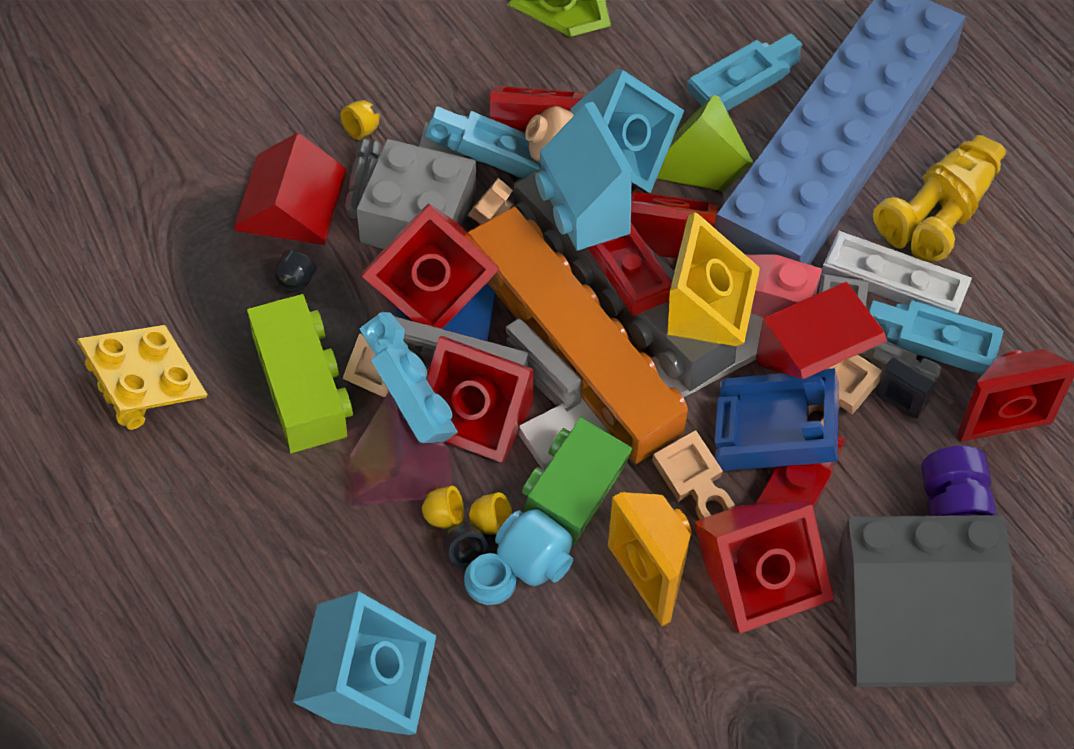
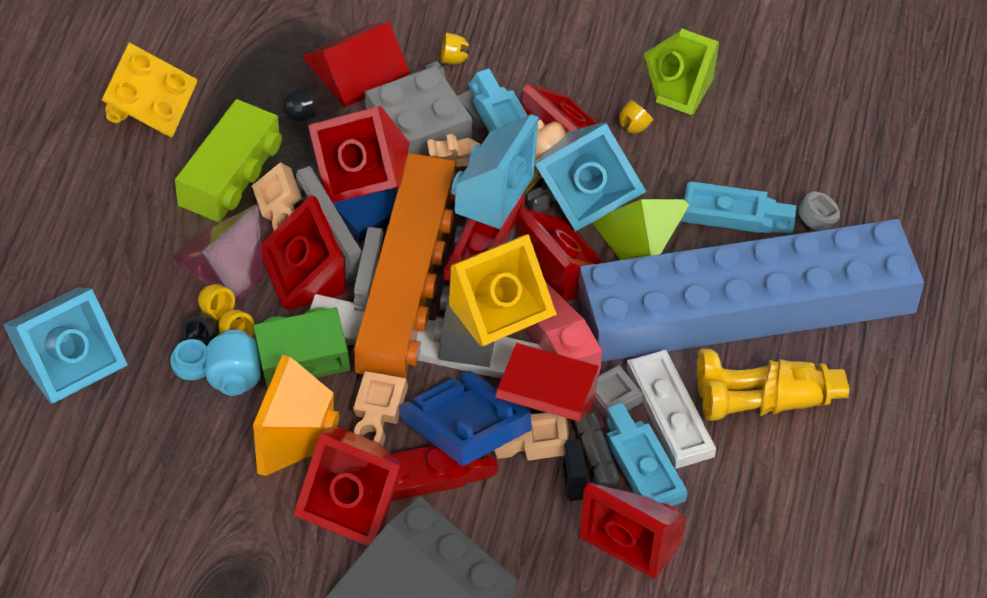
camera: 45 degrees right, 5 degrees down
medium azure hinge [360,312,458,443] -> none
dark purple wheel [921,446,997,516] -> none
none -> yellow hinge [619,99,654,134]
none -> light grey tile [798,191,840,231]

